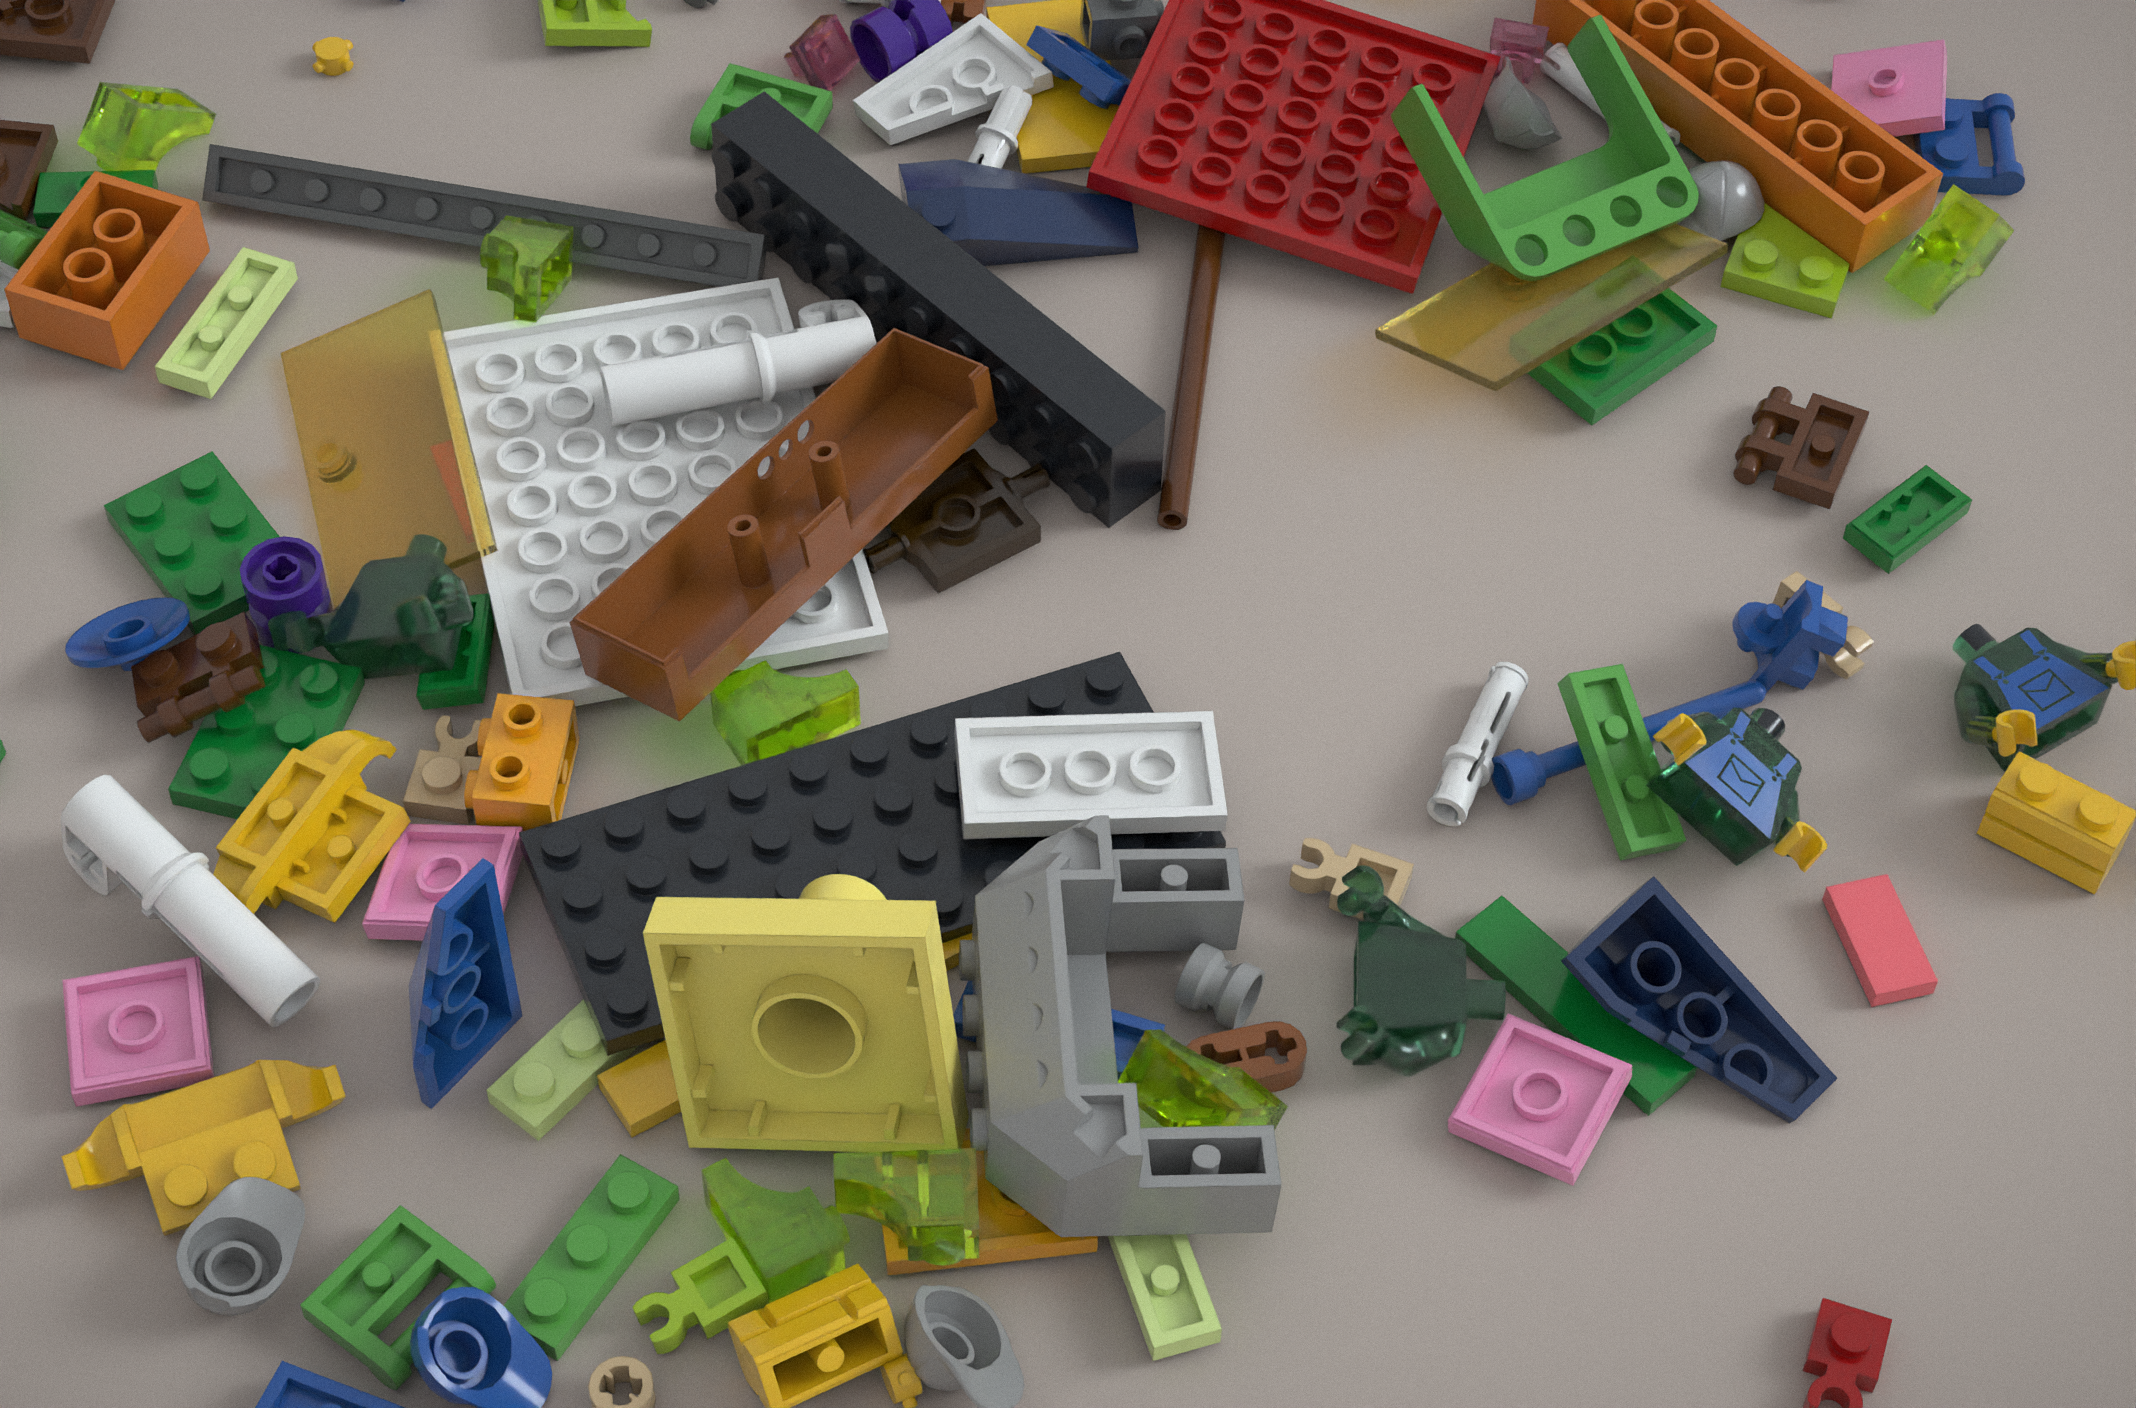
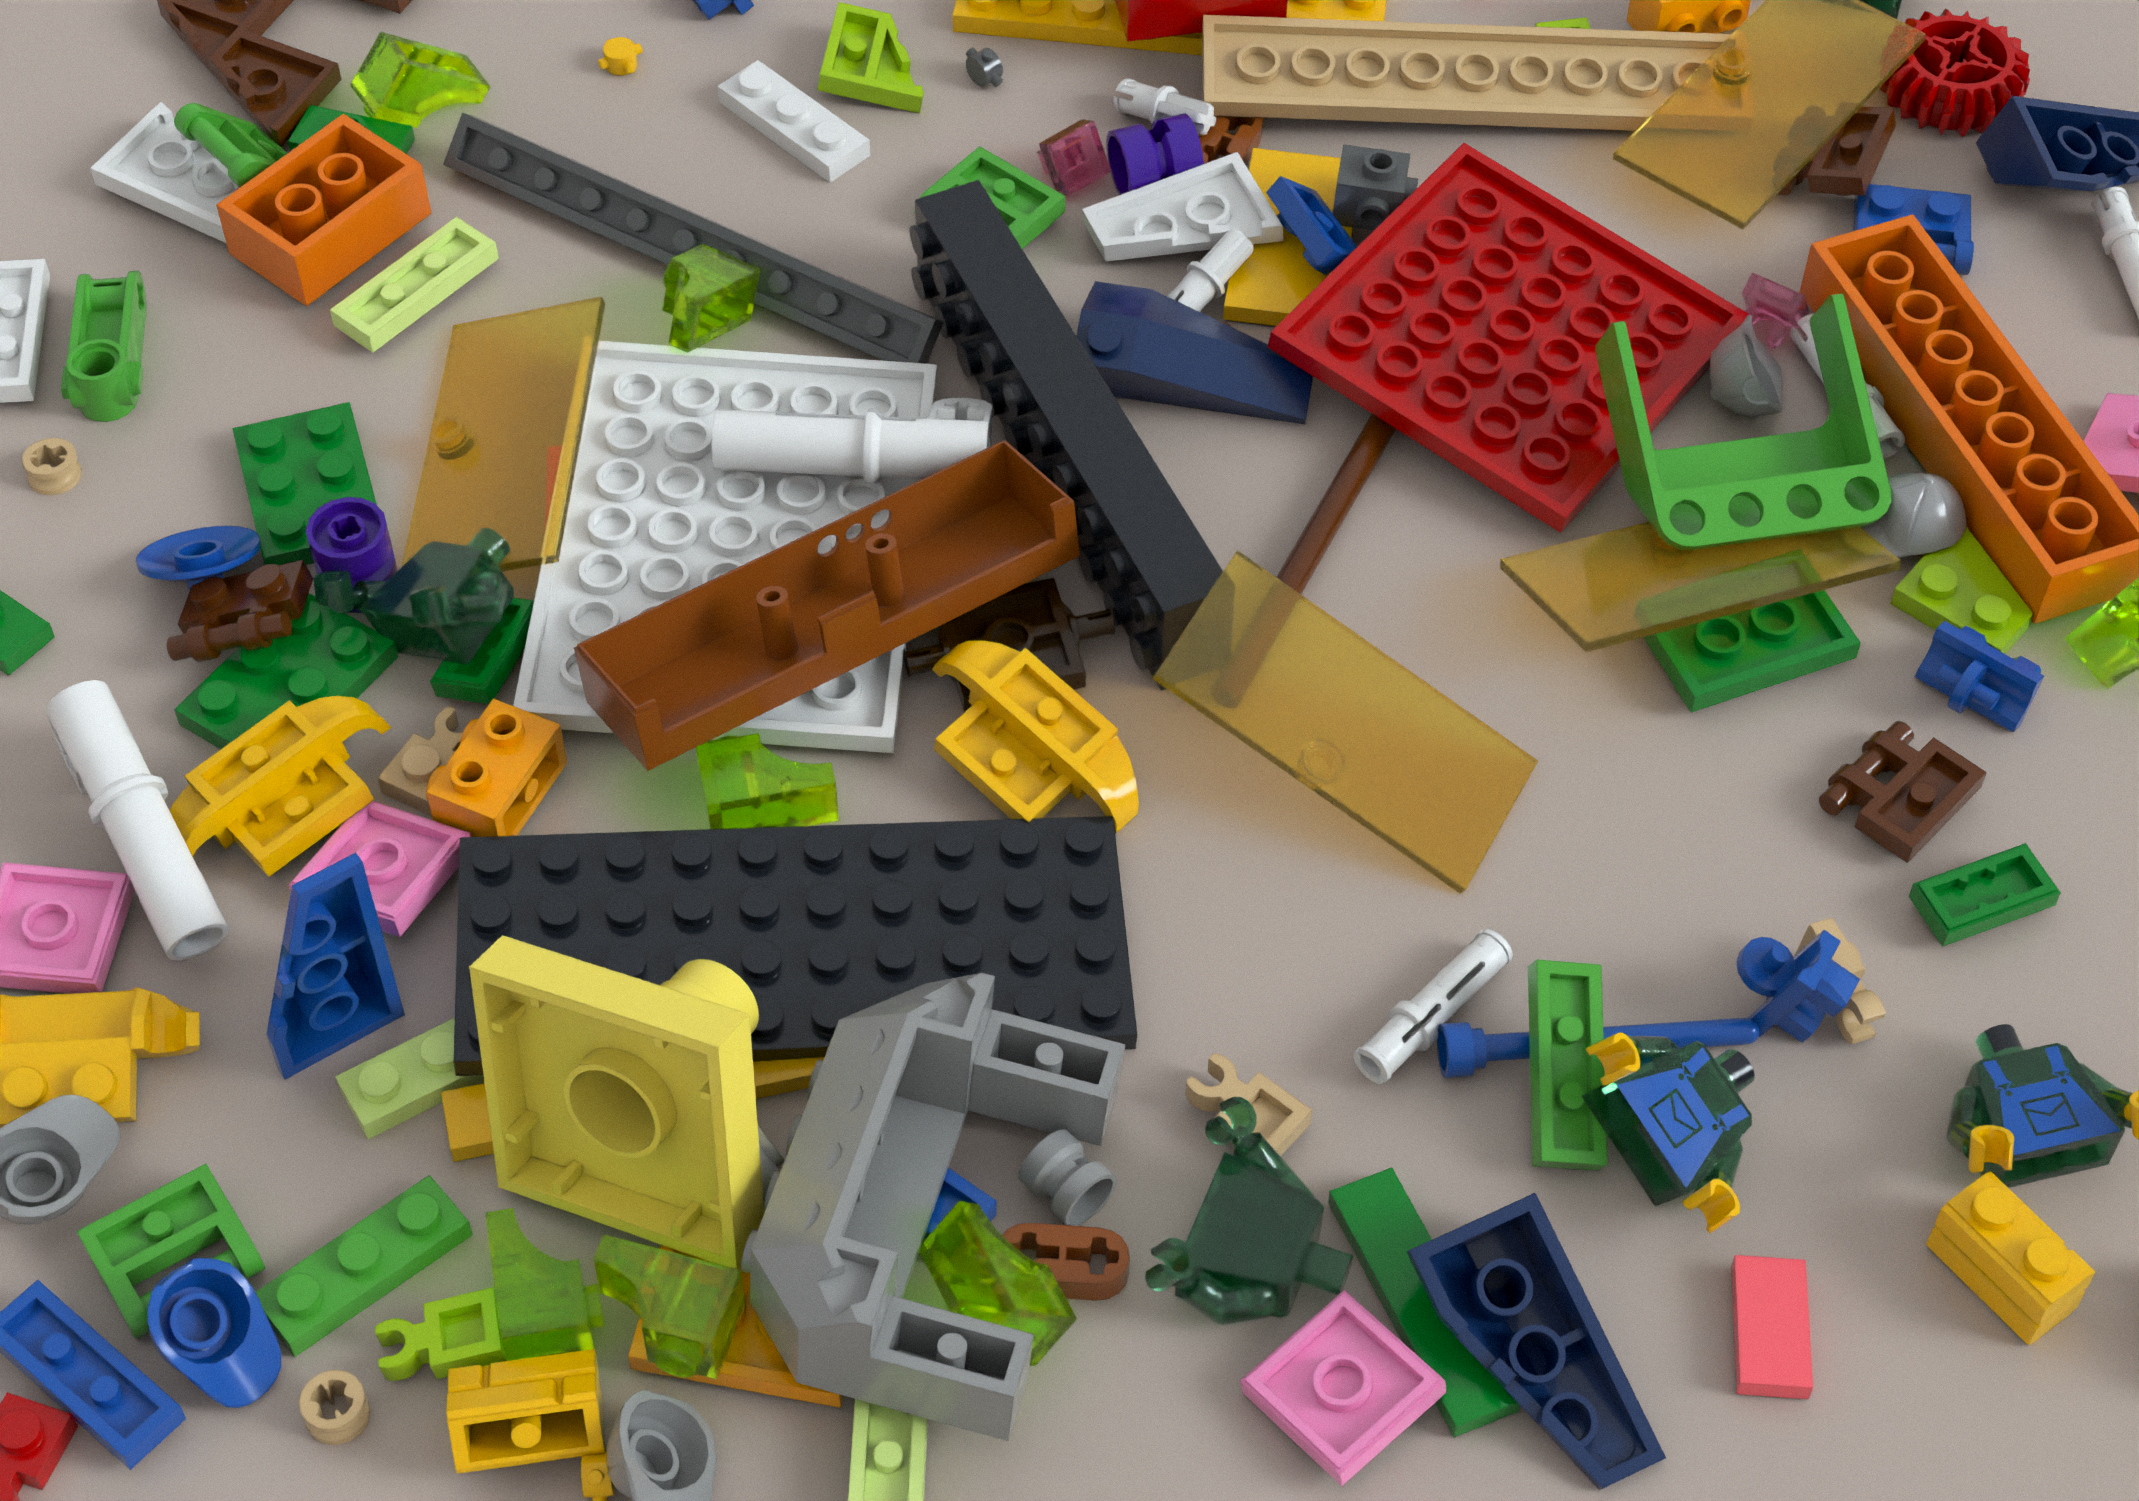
camera: 20 degrees right, 0 degrees up
white plate [954,711,1228,839] -> none
none -> white plate [717,60,870,183]
none -> yellow plate [932,640,1139,833]
none -> clear yellow piece [1152,550,1538,894]
none -> blue hips [1915,621,2044,732]

